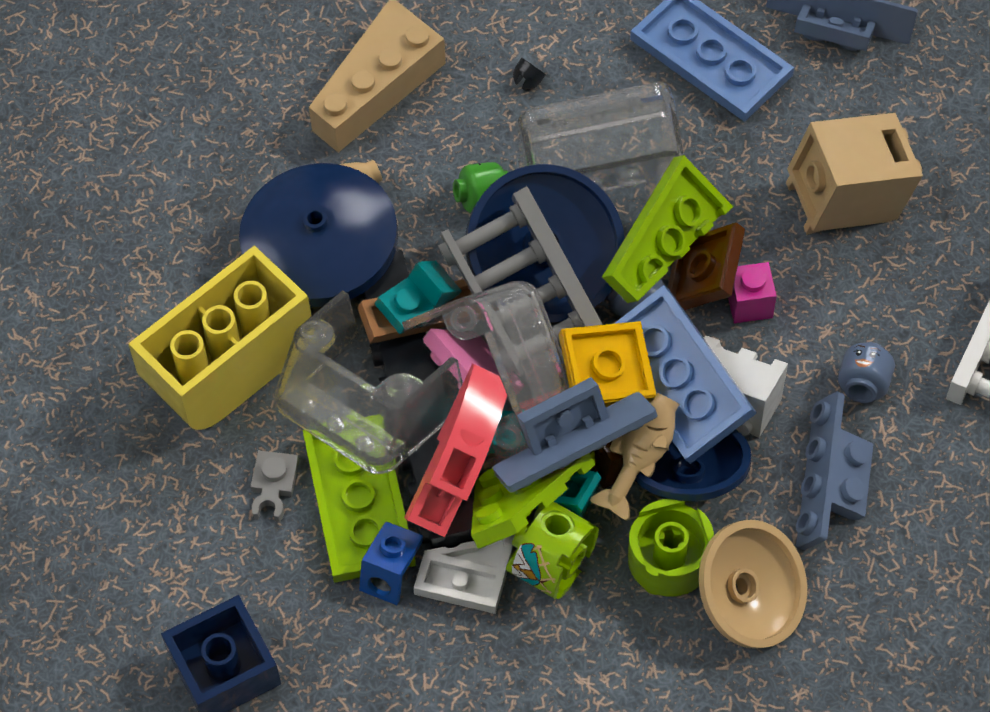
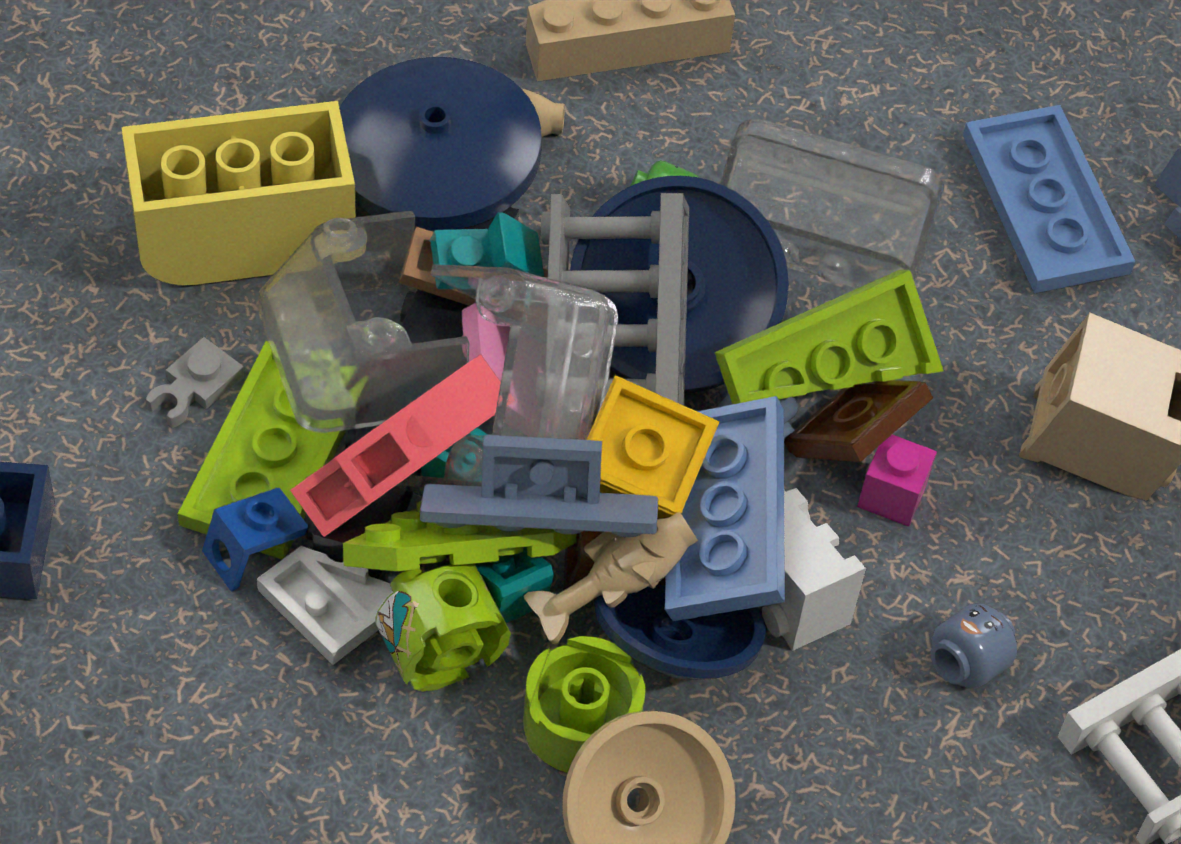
camera: 25 degrees right, 5 degrees down
black hinge [513,57,546,90] -> none
sand blue bracket [796,391,873,550] -> none

